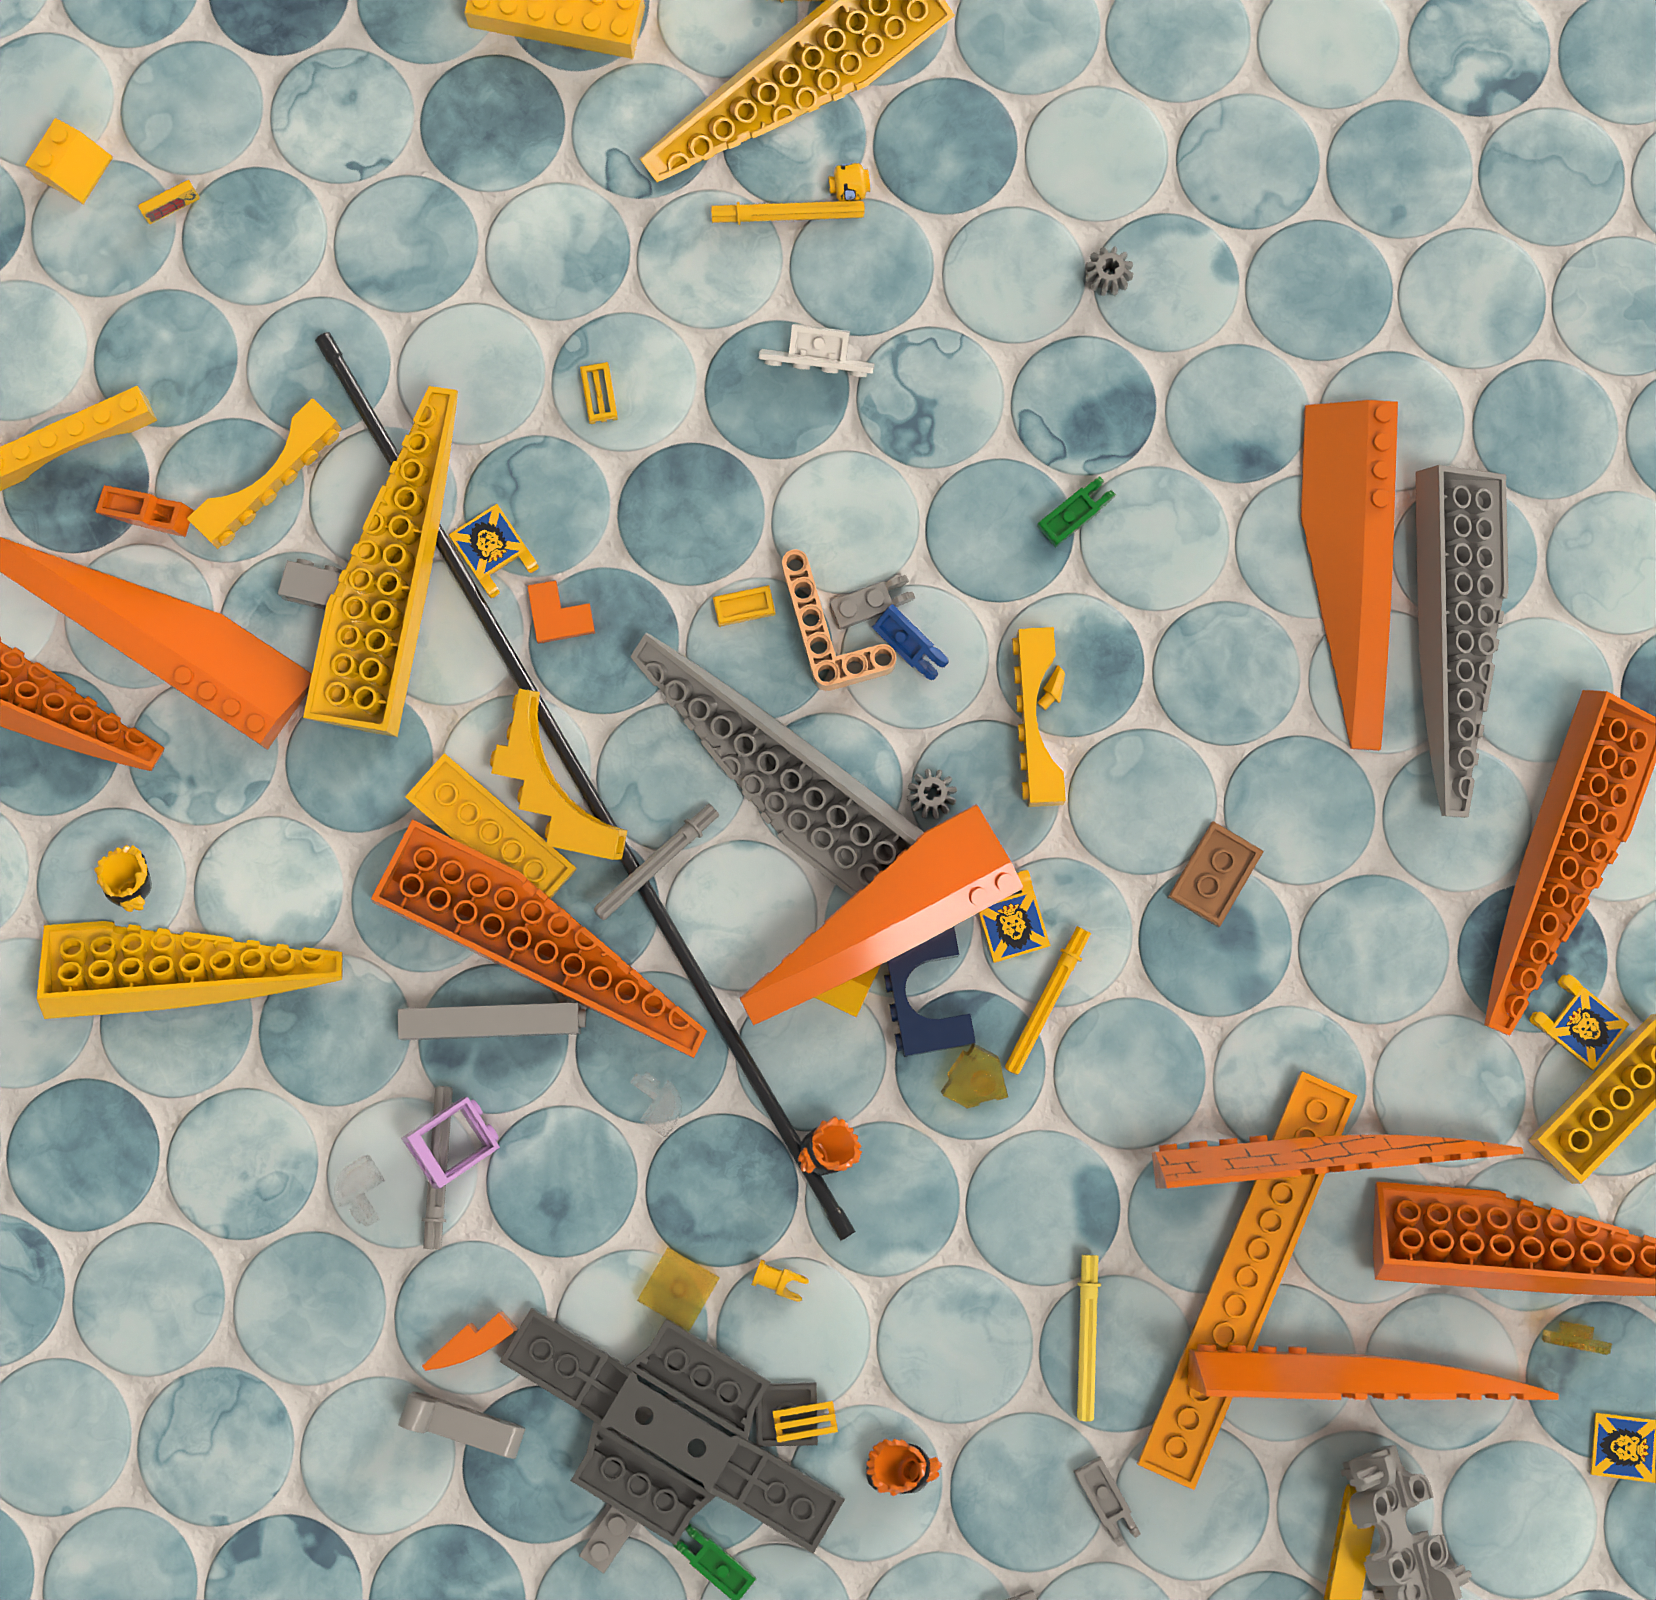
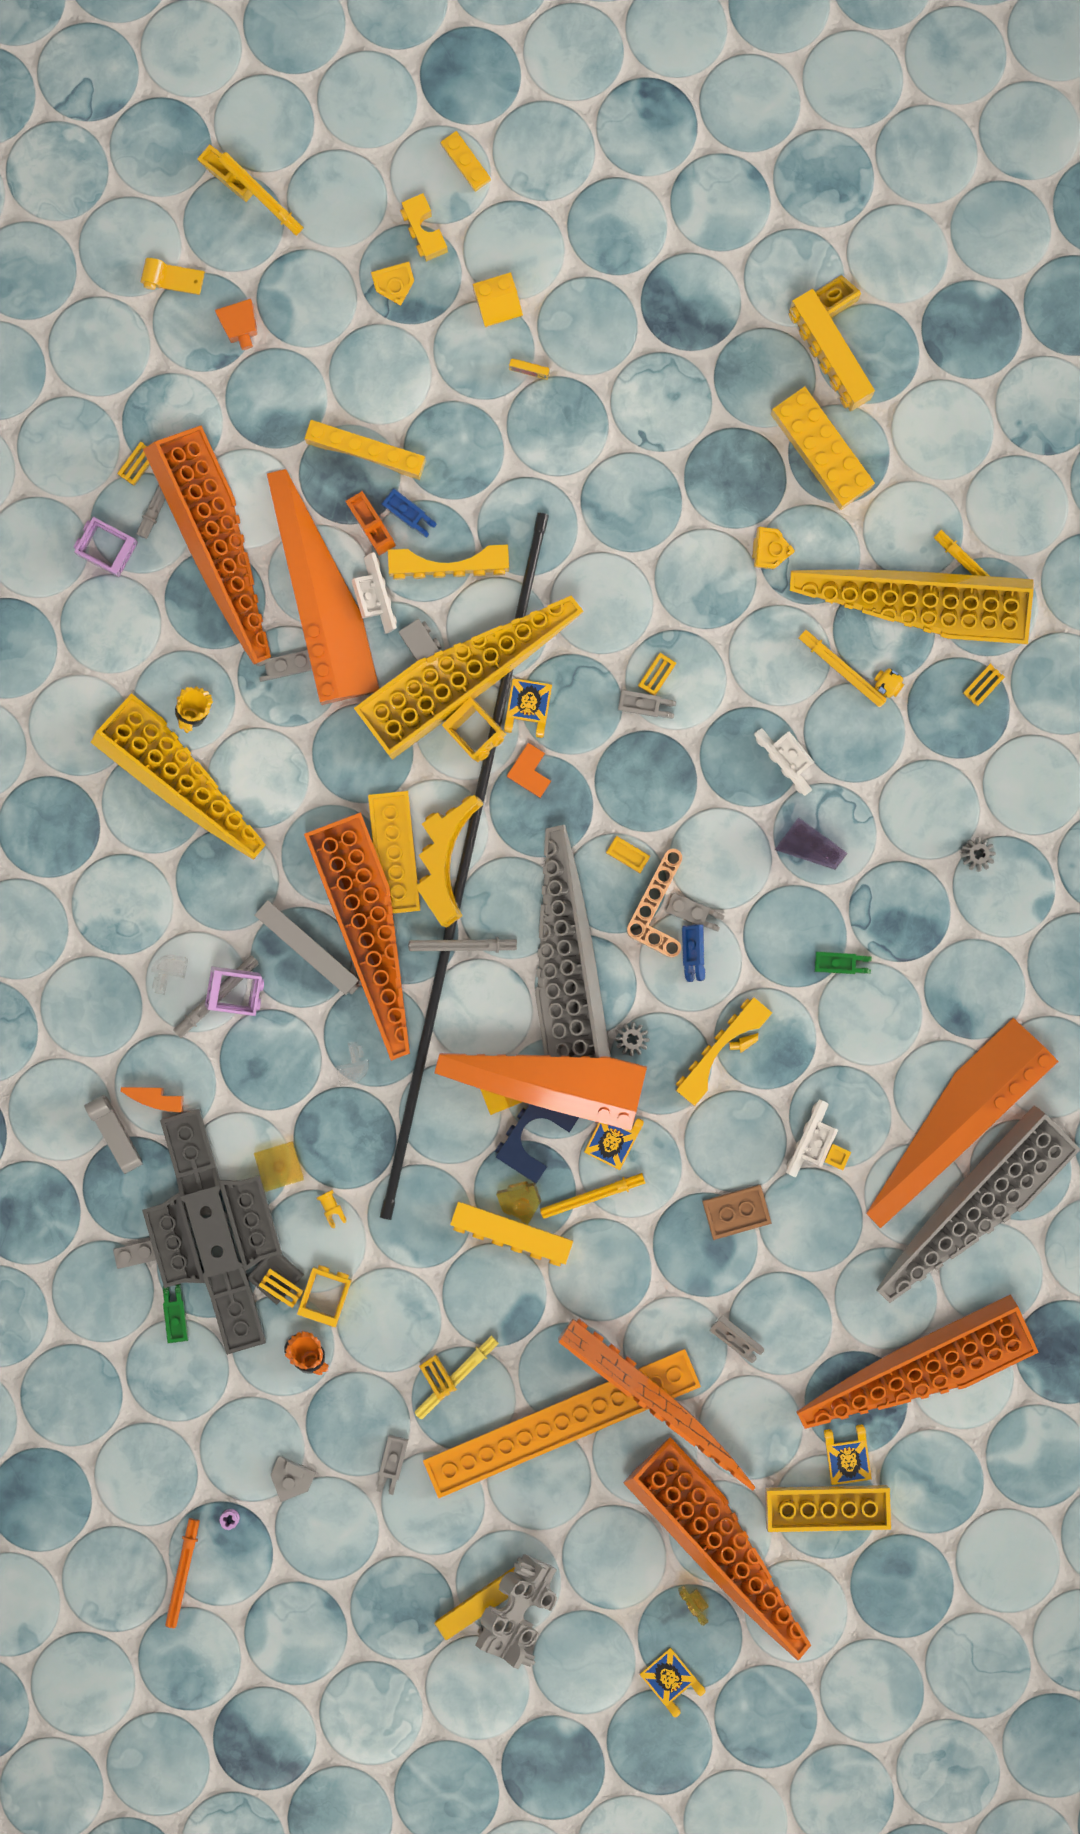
camera: 40 degrees right, 5 degrees up
orange hair [798,1117,862,1176] -> none
orange wedge [1188,1344,1559,1400] -> none
none -> light grey hinge [256,650,312,682]
none -> yellow window [297,1265,352,1327]
none -> white bracket [351,552,397,634]
none -> blue hinge [381,489,437,538]
none -> yellow tile [419,1355,457,1401]
none -> yellow window [442,697,507,762]
none -> yellow brick [450,1201,573,1267]
none -> light grey hinge [618,690,676,719]
none -> light grey hinge [709,1315,764,1363]
none -> yellow plate [752,527,795,570]
none -> clear purple wedge [775,817,848,870]
none -> white bracket [786,1099,838,1177]
none -> yellow plate [824,1144,851,1170]
none -> yellow tile [962,663,1005,707]

